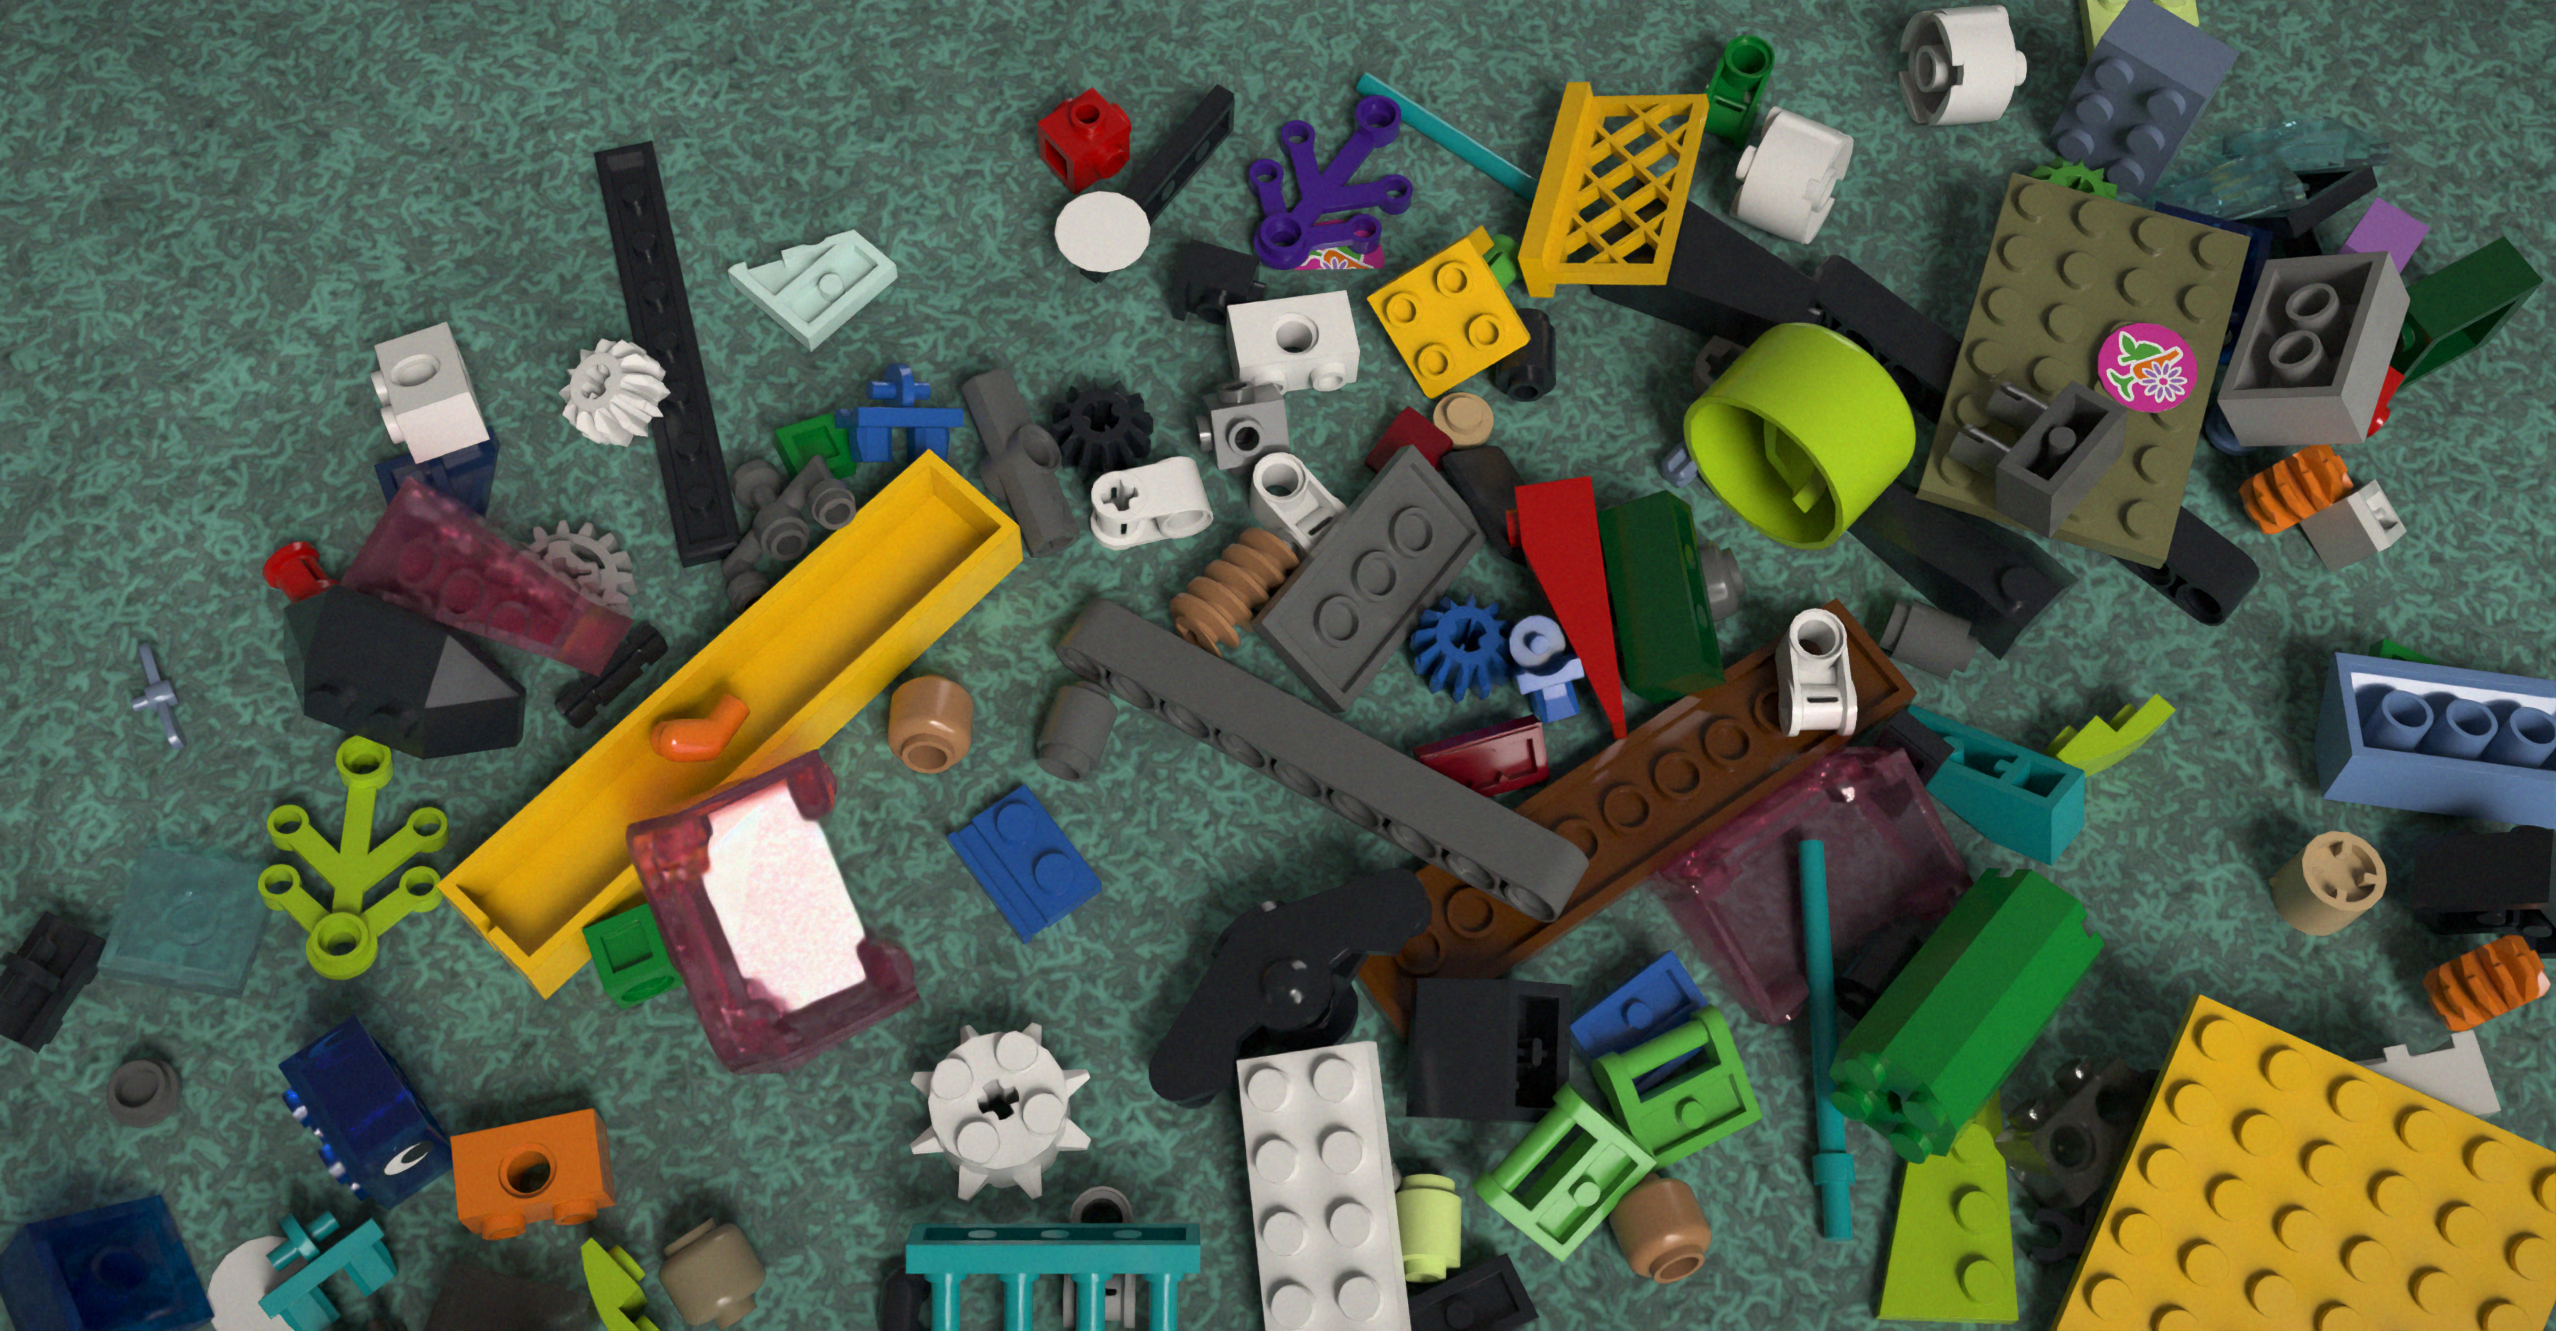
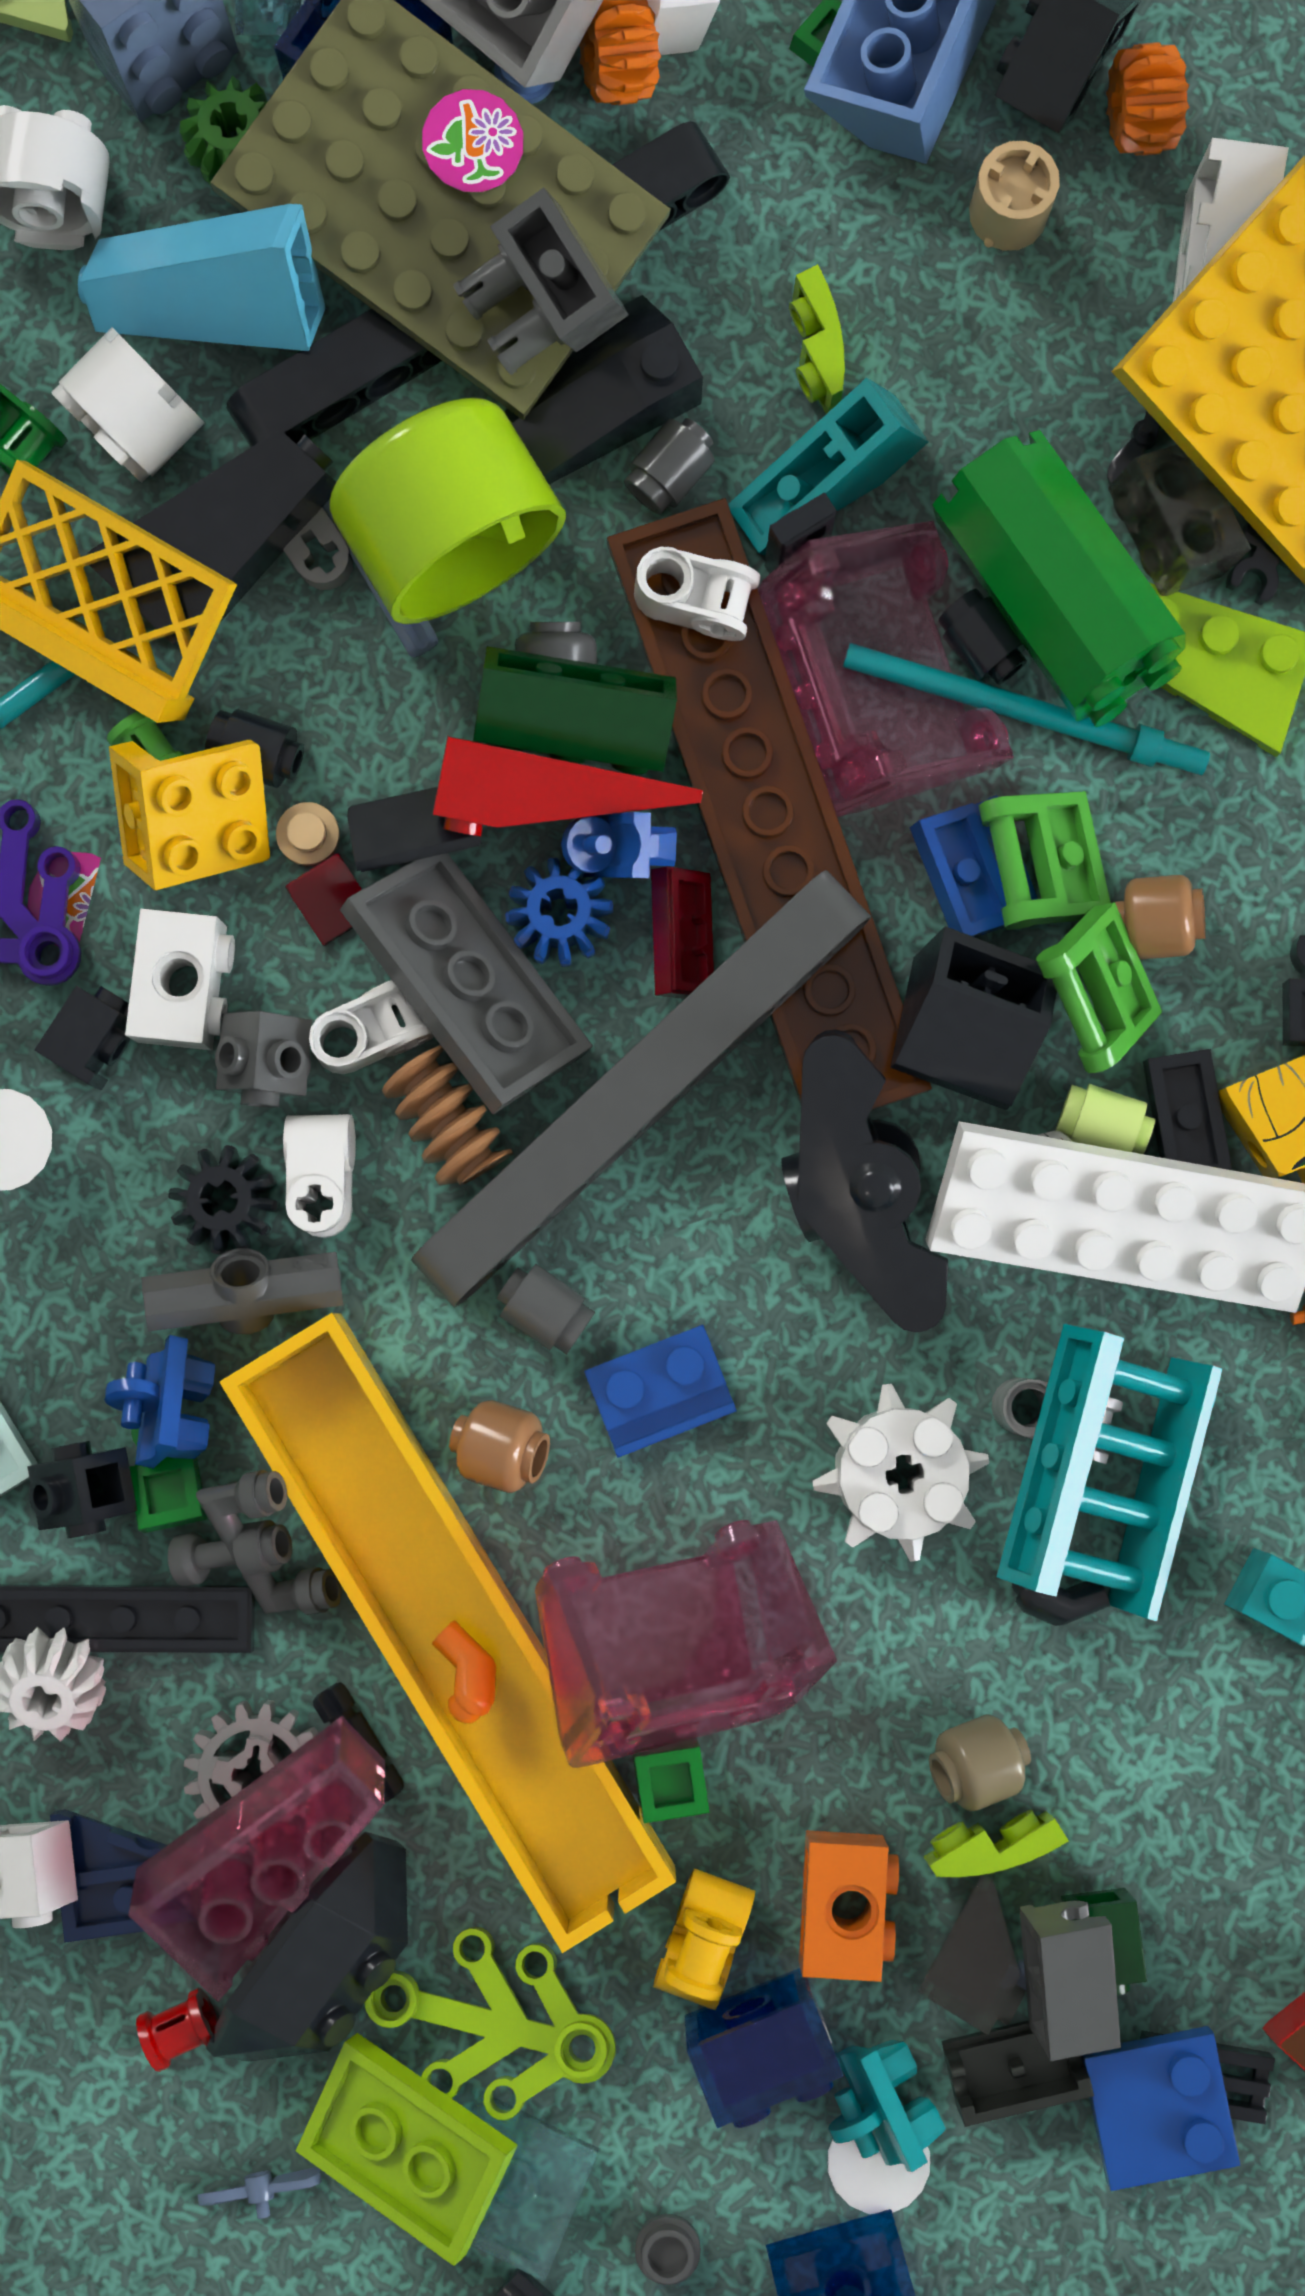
camera: 70 degrees left, 20 degrees up
none -> black brick [27,1441,138,1538]
none -> medium azure slope [78,204,326,351]
none -> lime plate [295,2033,518,2266]
none -> yellow piece [653,1868,756,2010]

